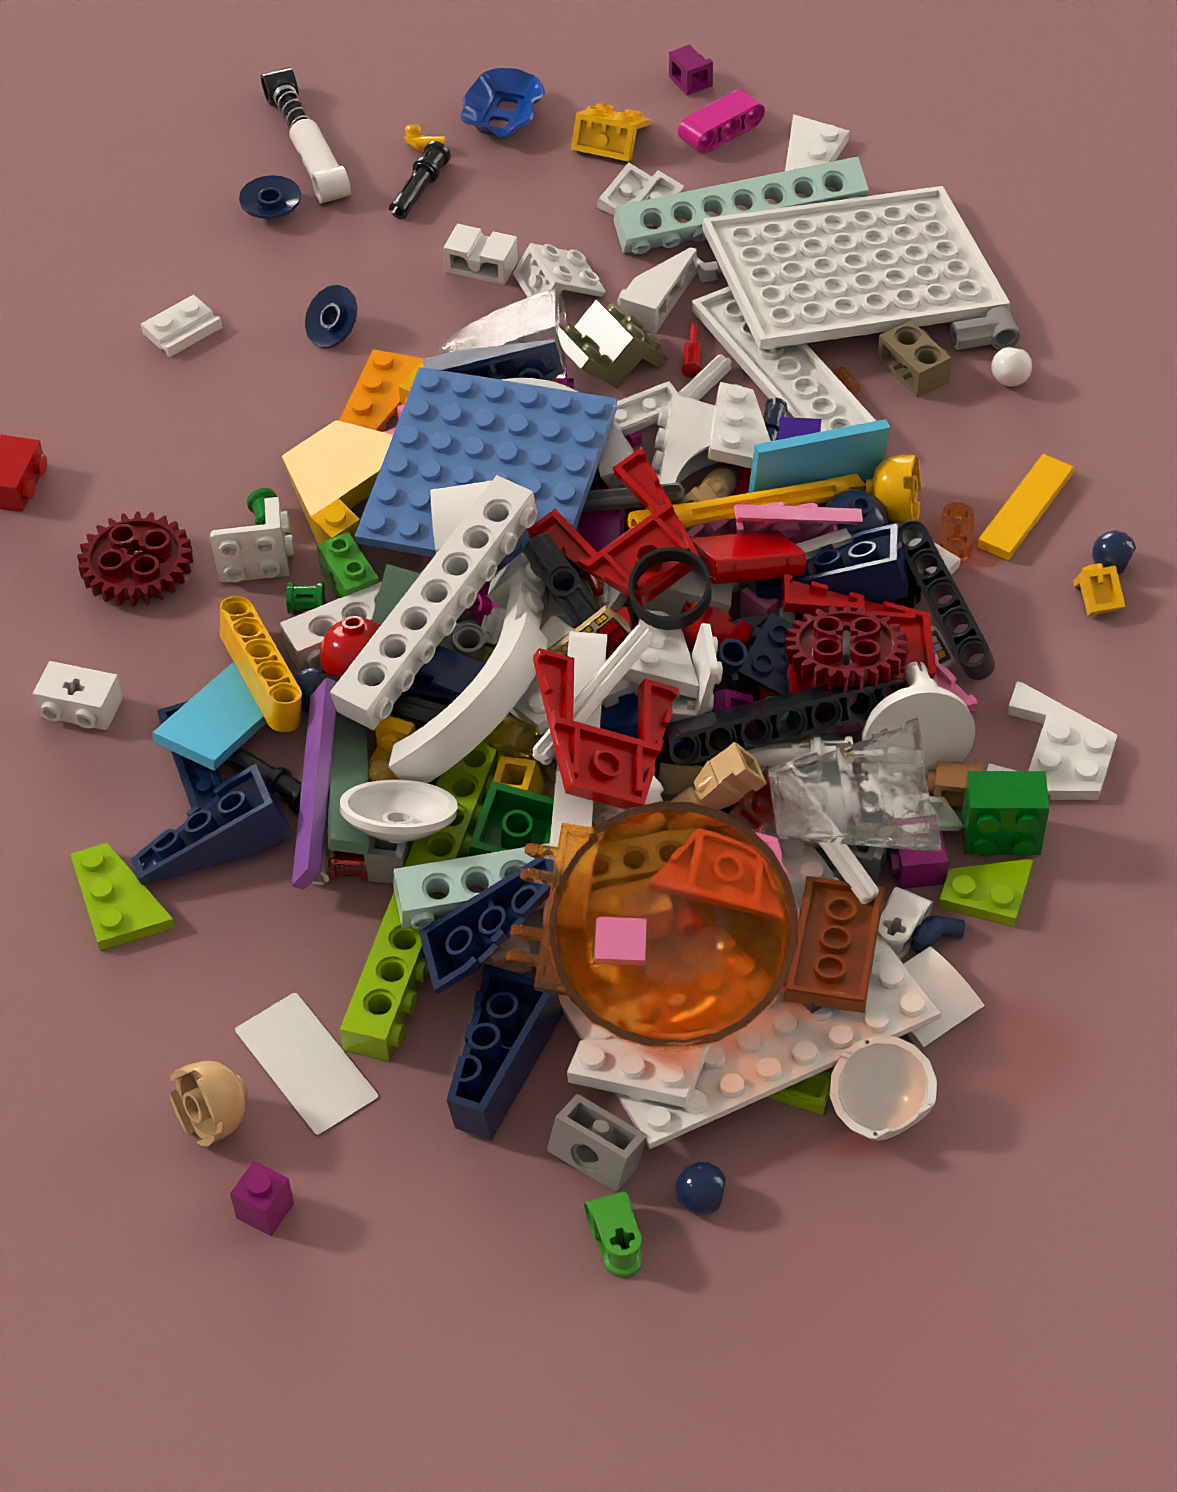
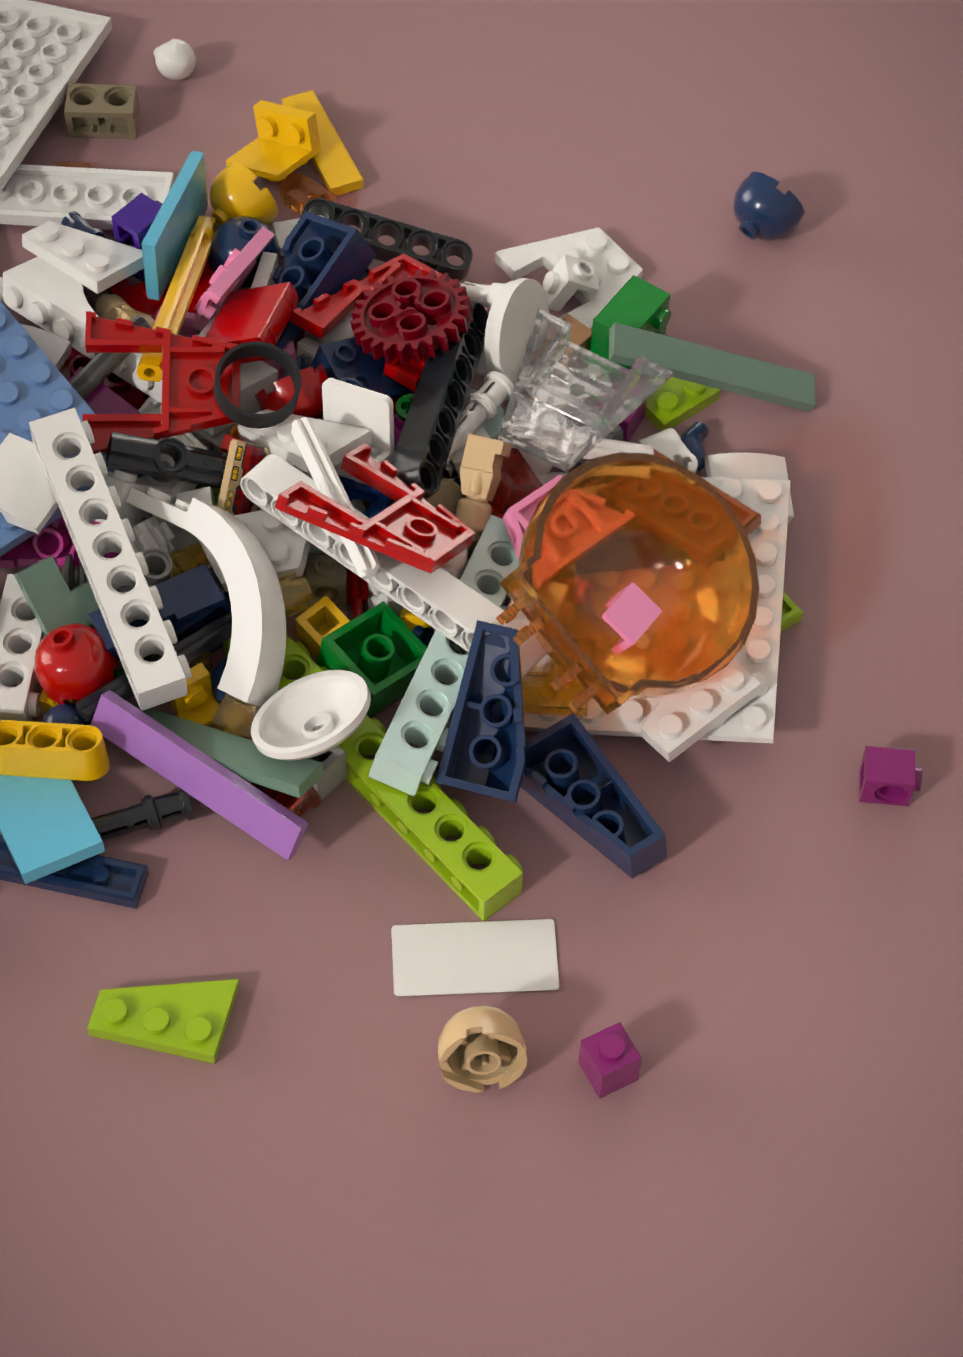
camera: 60 degrees left, 5 degrees up
dark blue wedge [131,764,293,885] -> none
light grey brick [547,1094,647,1193] -> none
bright green piece [584,1191,642,1278] -> none
dark blue piece [675,1162,726,1215] -> none
white cylinder [829,1035,937,1141] -> none
light grey piece [950,306,1021,350] -> none
yellow bracket [1073,563,1126,616] -> none
dark blue piece [1092,530,1136,574] -> none
none -> yellow bracket [226,100,321,182]
none -> white bracket [543,254,599,312]
none -> sand green tile [609,323,816,412]
none -> magenta brick [859,746,922,806]

